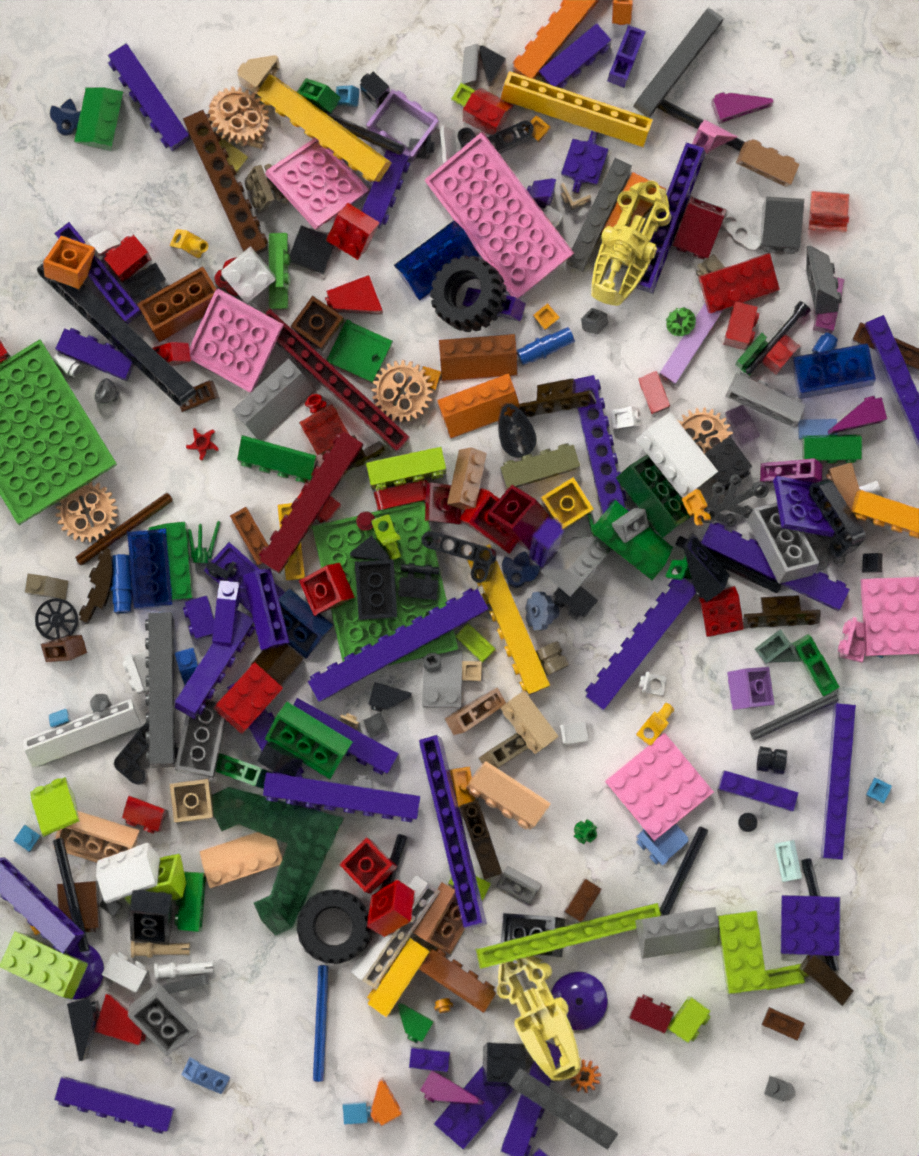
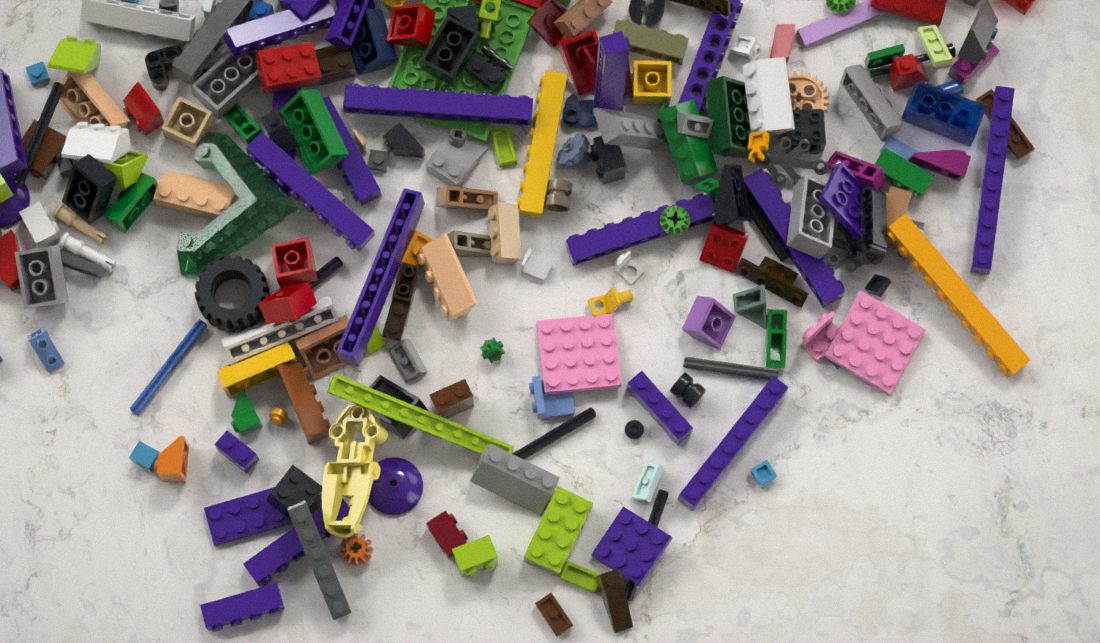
camera: 30 degrees right, 10 degrees down
magenta slope [420,1070,485,1105] -> none
black beam [421,531,497,583] -> none
tan plate [462,661,482,681] -> none
red brick [723,301,760,350] -> none
clear purple slope [725,405,760,447] -> none
none -> bright green gear [660,205,690,235]
none -> yellowish green plate [917,25,953,68]

